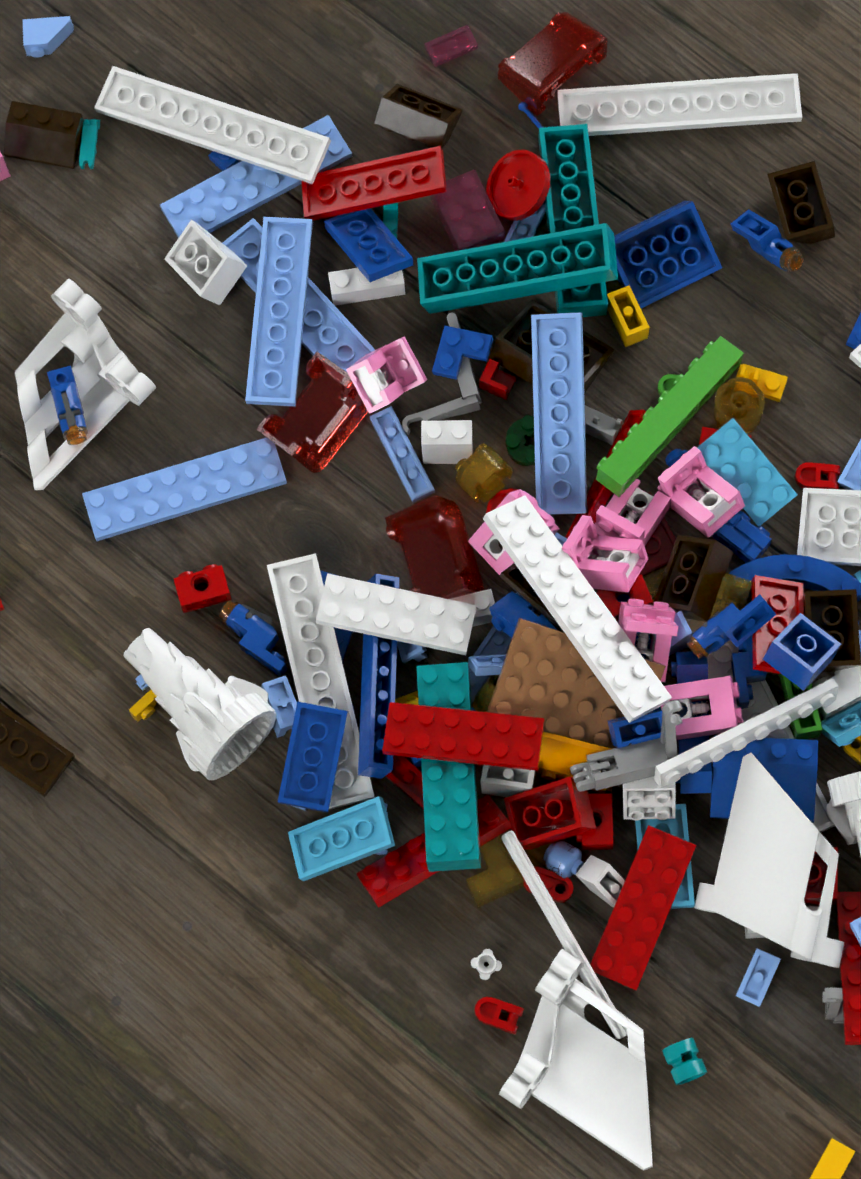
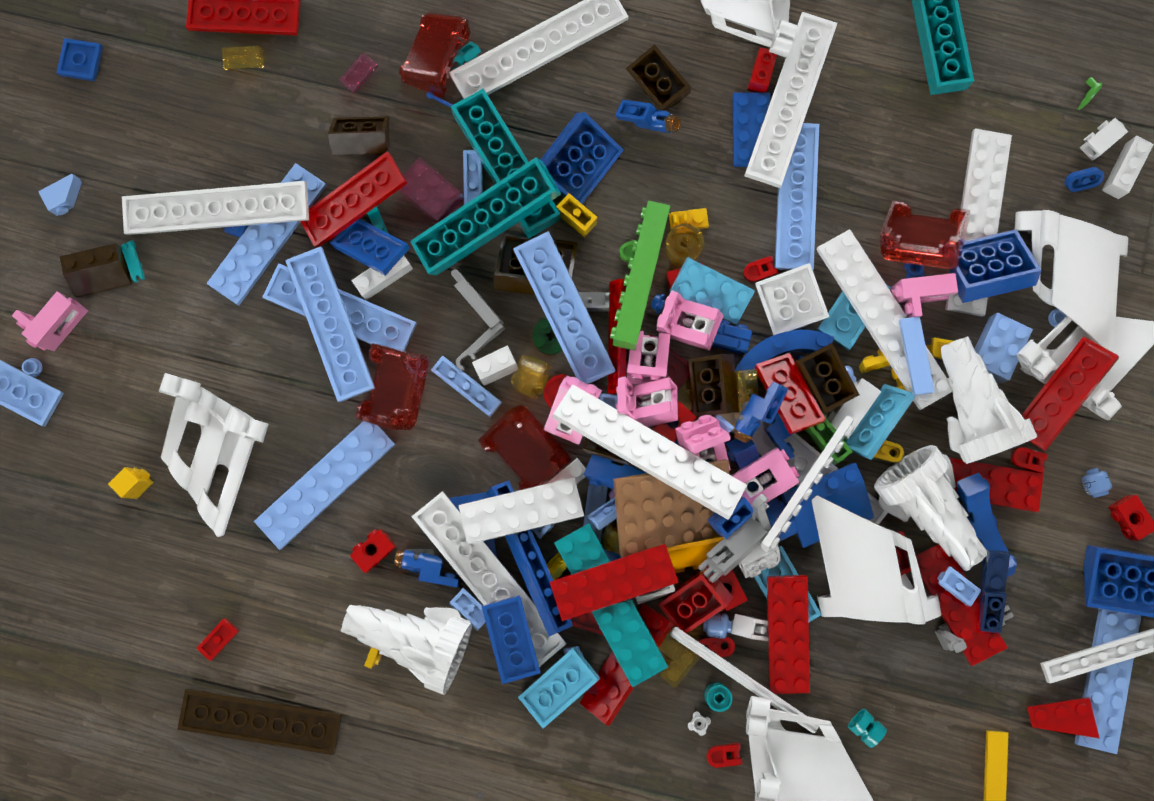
camera: 30 degrees left, 10 degrees up
blue plate [47,365,88,445] -> none
white slope [165,220,247,305] -> none
bright pink brick [346,336,427,414] -> none
blue plate [432,326,493,380] -> none
red panel [479,359,516,400] -> none
red piece [486,150,550,221] -> none
light blue plate [736,948,781,1007] -> none
blue brick [763,613,841,691] -> none
none -> teal plate [448,41,481,70]
none -> teal wheel [703,682,733,712]

